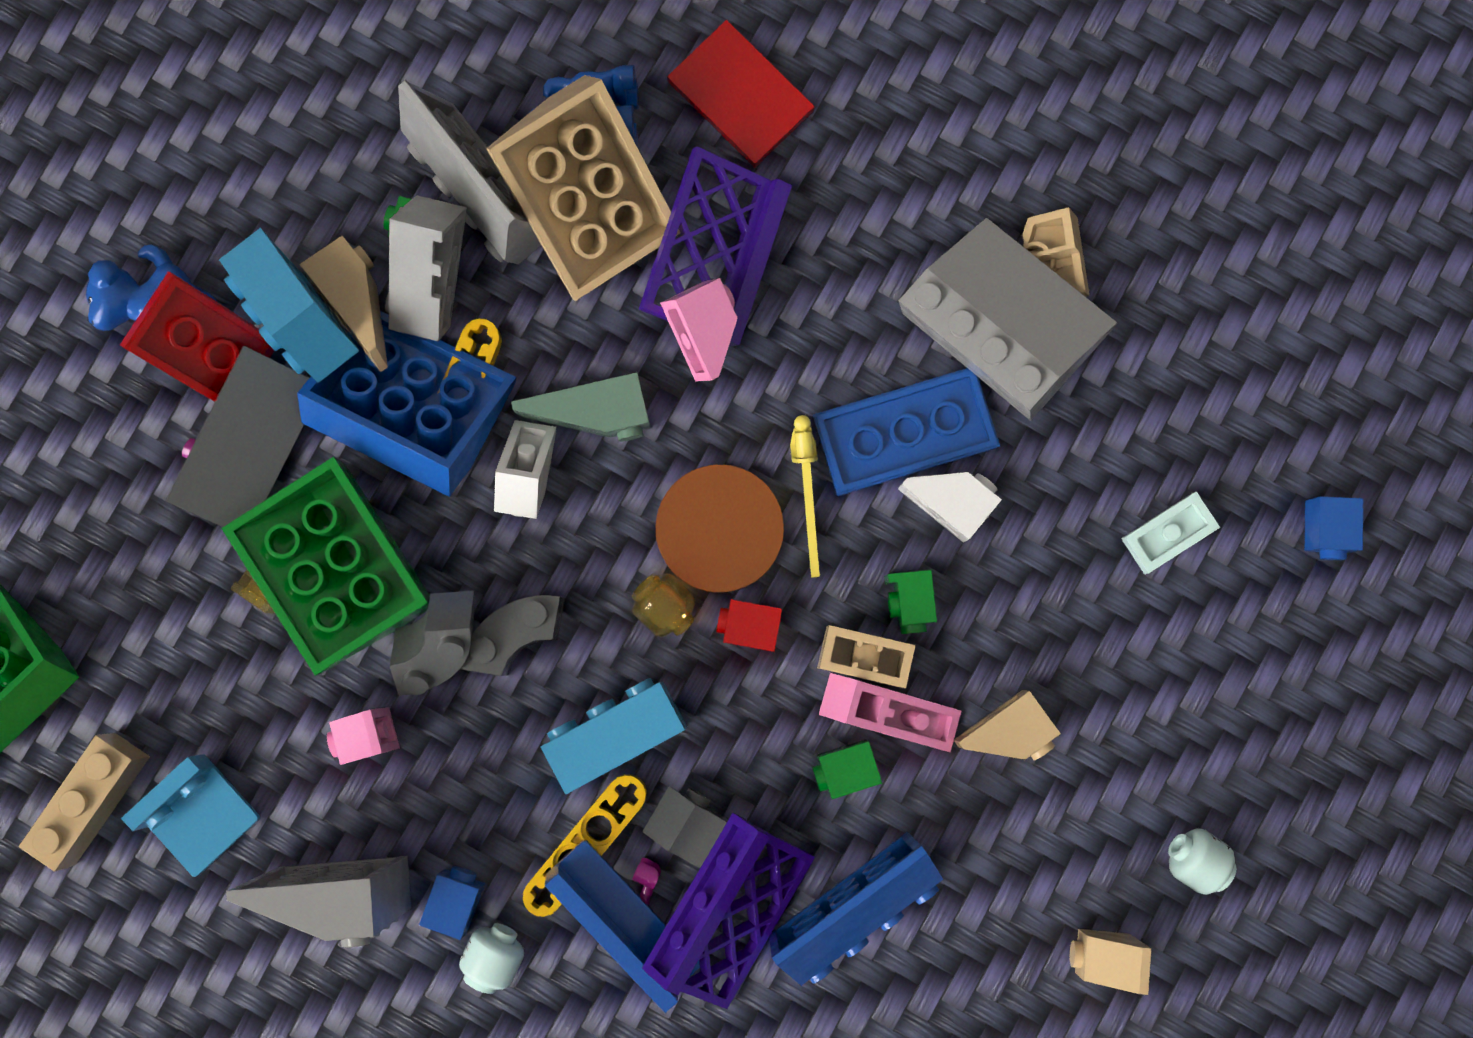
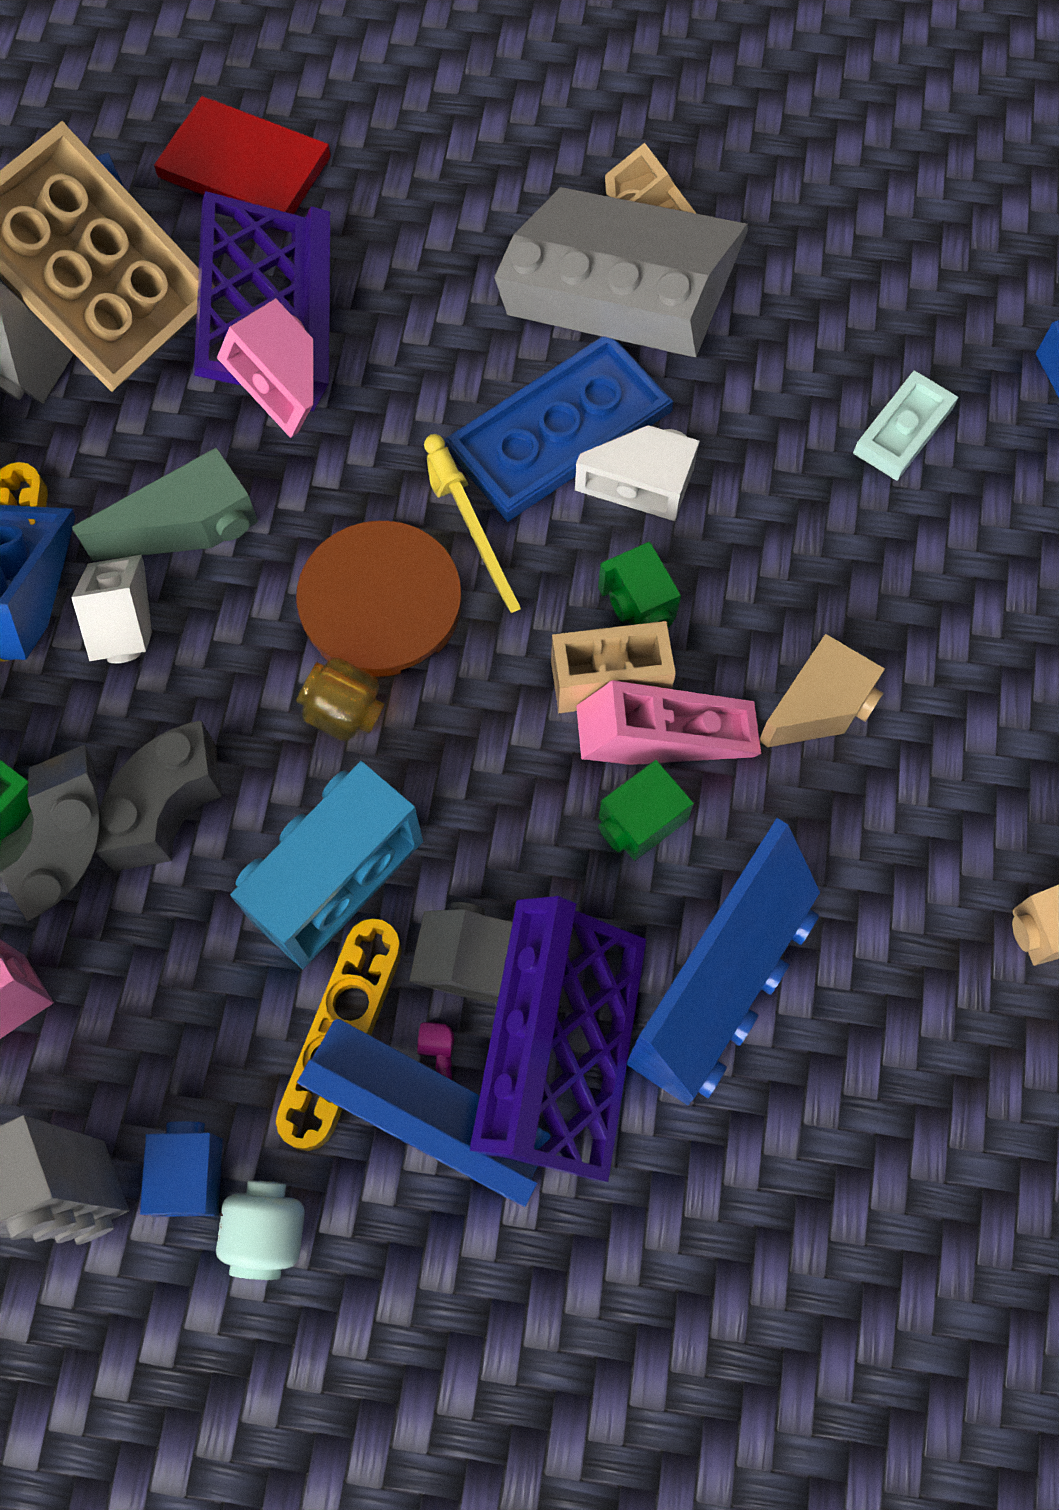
camera: 20 degrees left, 15 degrees down
red brick [716,599,782,652] -> none

